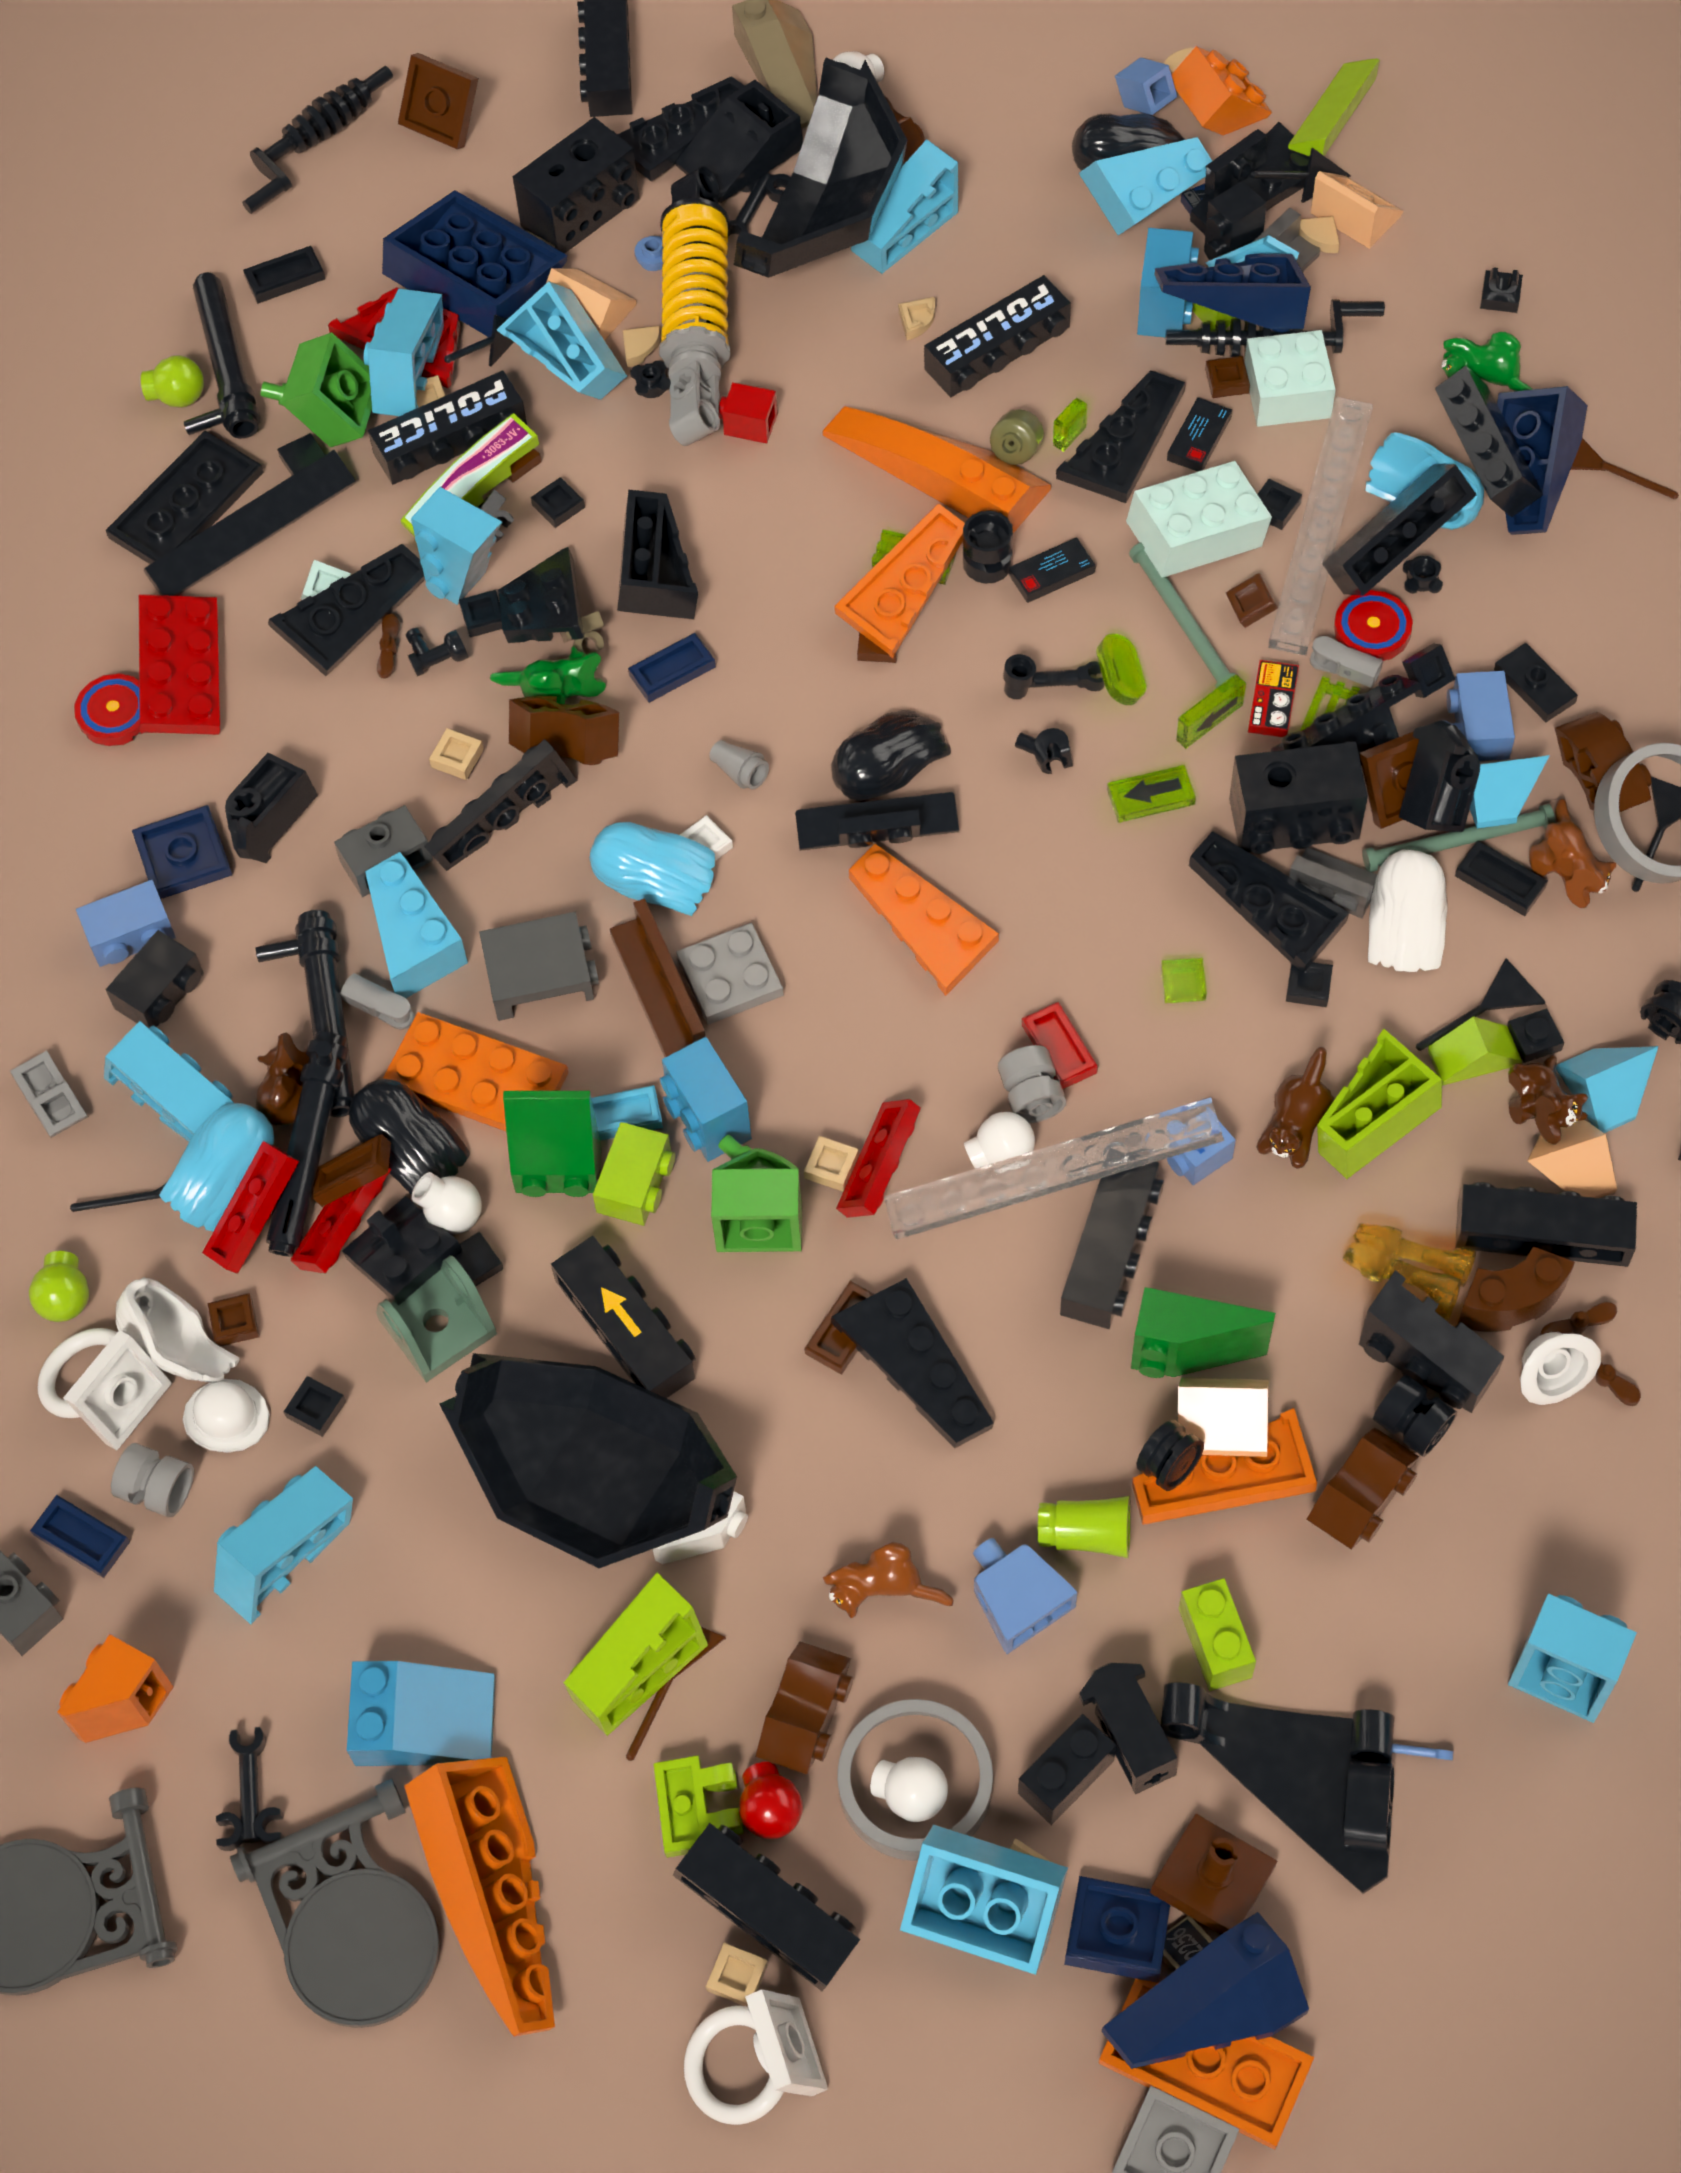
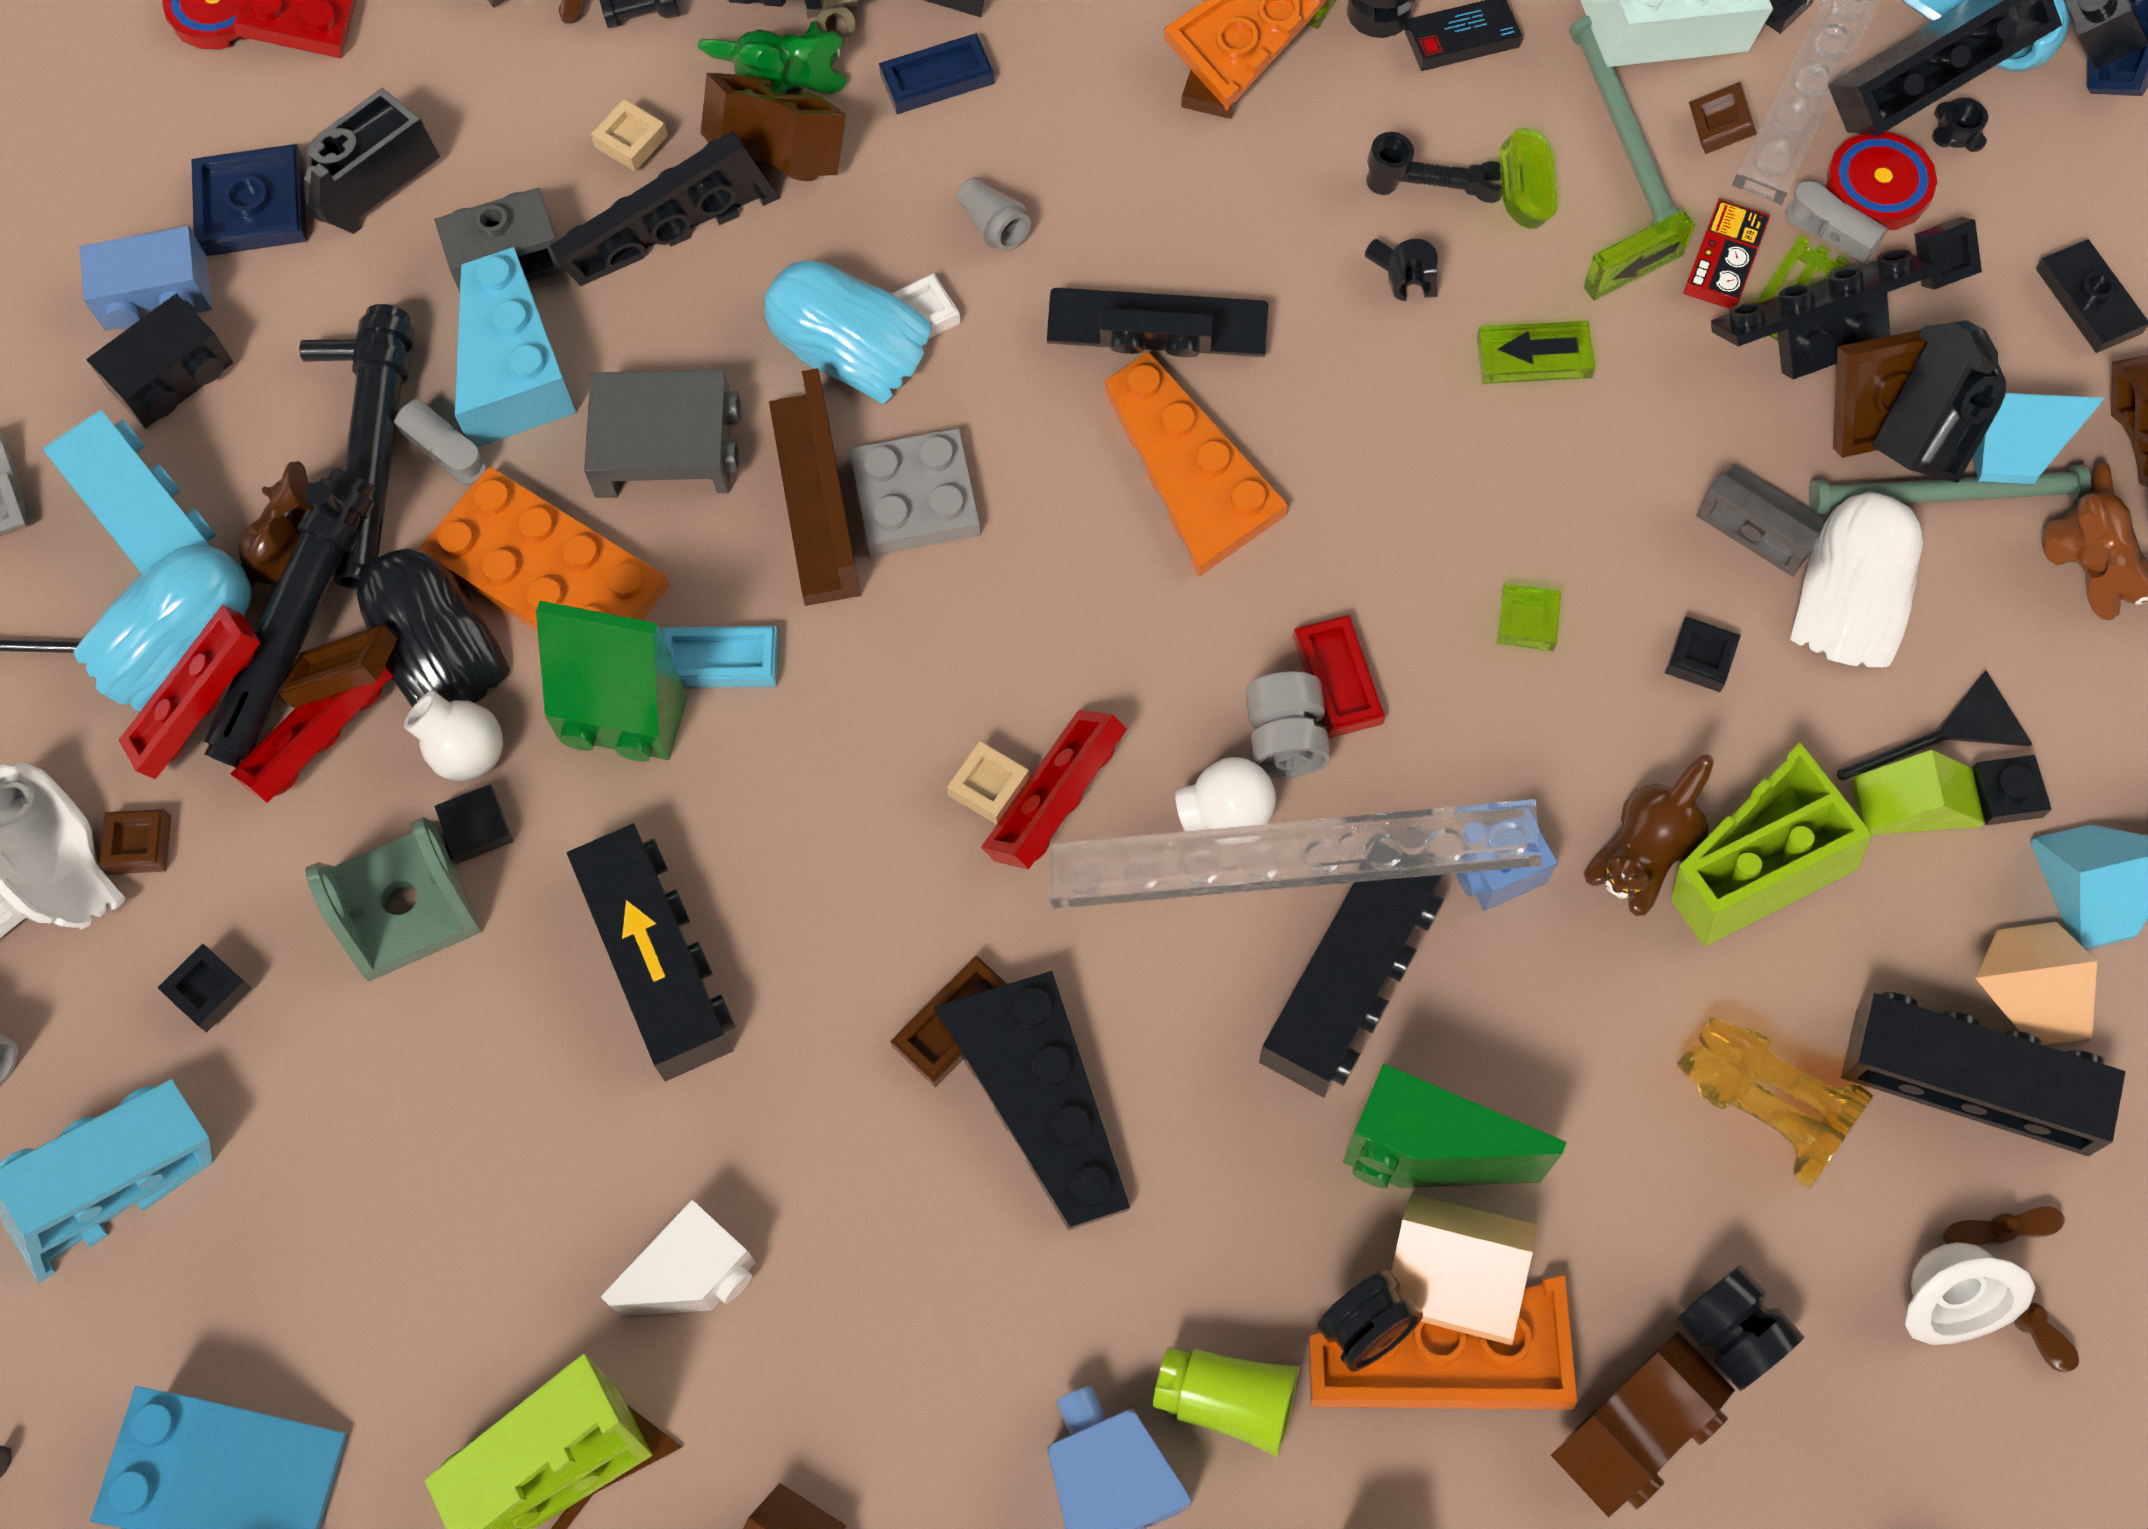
camera: 10 degrees right, 5 degrees up
white hat [182,1379,270,1453] -> none
black hinge [342,1196,462,1306] -> none
black panel [439,1353,737,1569] -> none
lime brick [593,1122,675,1226] -> none
dark azure brick [660,1037,752,1162] -> none
bright green piece [711,1135,802,1252] -> none
dark orange animal [823,1542,954,1618] -> none
black hair [831,710,951,801] -> none
black wing [1188,831,1349,974] -> none
black piece [1229,742,1368,854] -> none
black wedge [1359,1270,1504,1413] -> none
medium blue brick [1447,671,1515,761] -> none
black tile [1455,841,1548,916] -> none
reddish brown brick [1458,1247,1575,1332] -> none
reddish brown animal [1508,1056,1588,1145] -> none

